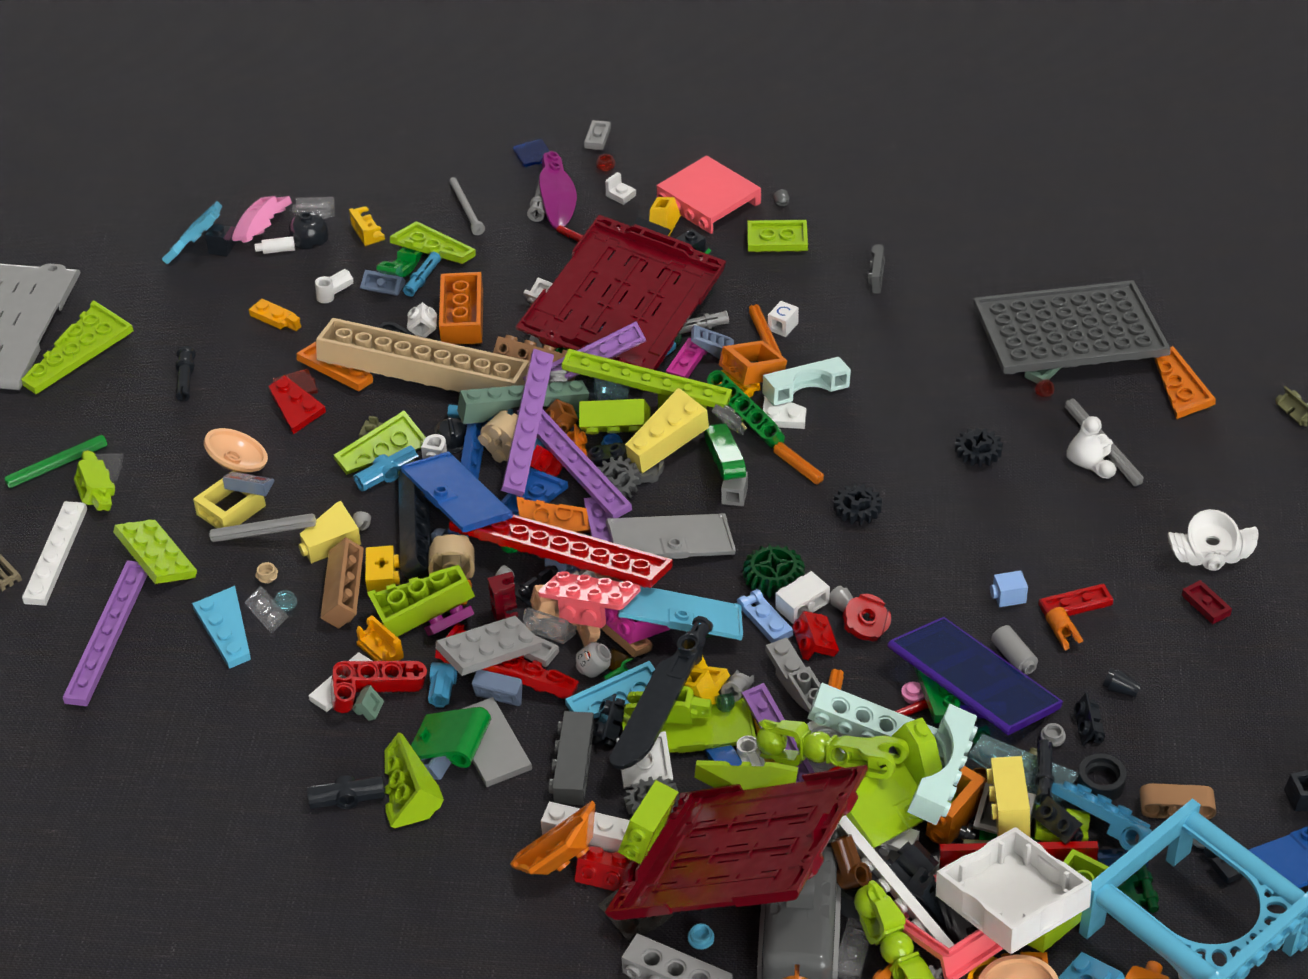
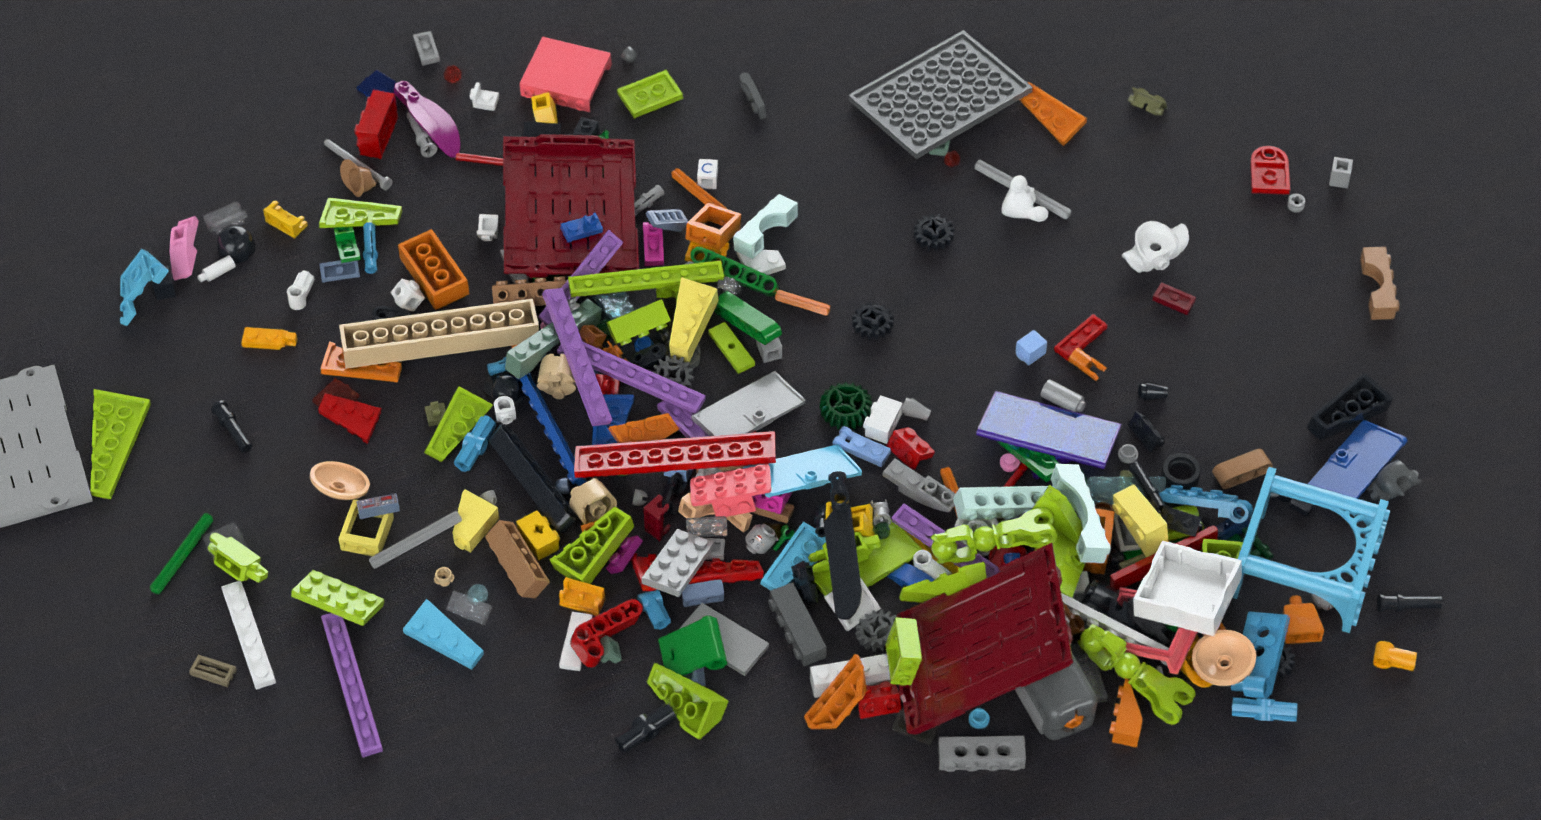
camera: 30 degrees left, 10 degrees up
blue door [401,451,513,532] -> none
plate [843,594,891,641] -> none
none -> medium nougat piece [340,159,376,197]
none -> red brick [355,90,398,159]
none -> blue plate [560,213,603,243]
none -> lime tile [708,322,755,374]

